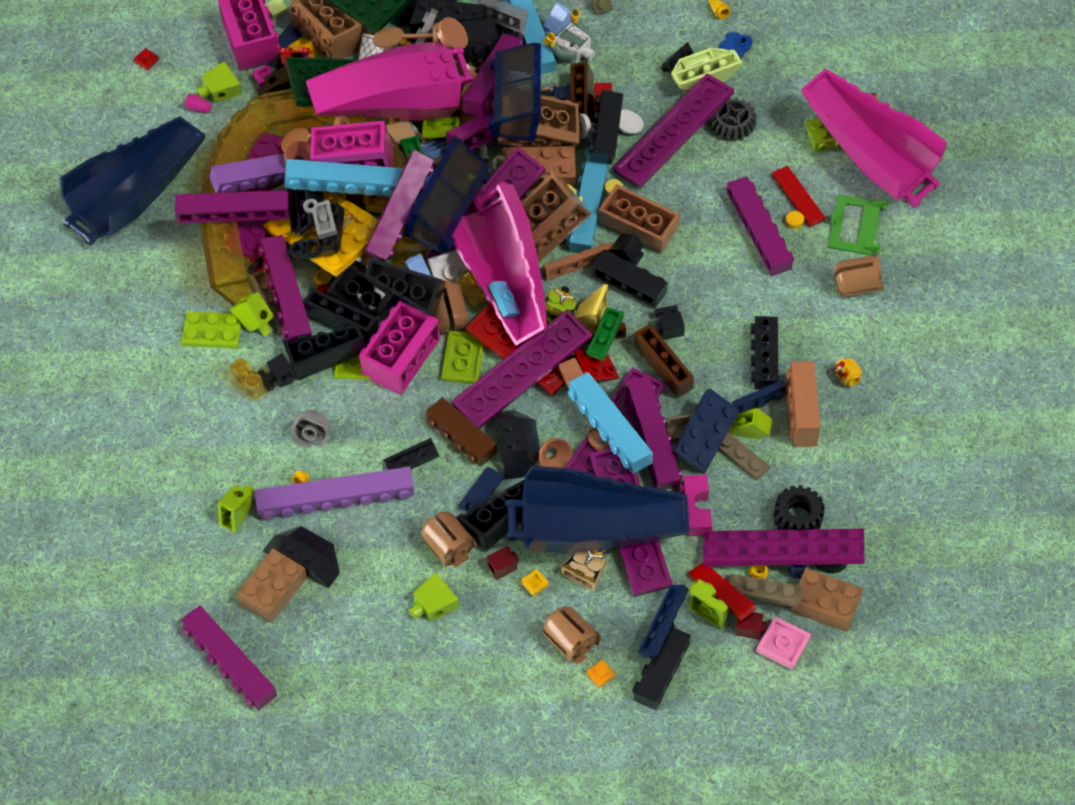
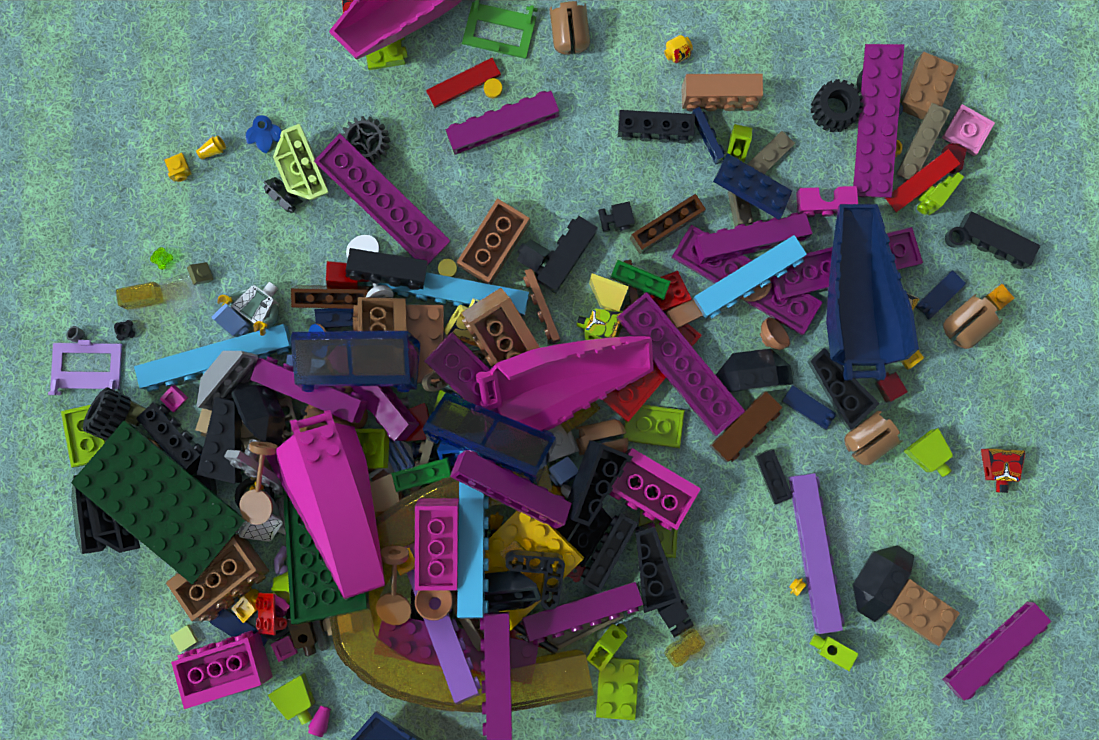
camera: 90 degrees left, 25 degrees up
light grey cylinder [290,410,330,448] -> none
light grey hinge [303,199,337,239] -> none
nougat tile [437,17,468,49] -> none
medium azure plate [488,281,521,317] -> none
dark blue plate [638,585,689,657] -> none
none -> dark blue hinge [915,270,966,320]
none -> red torso [981,449,1025,493]

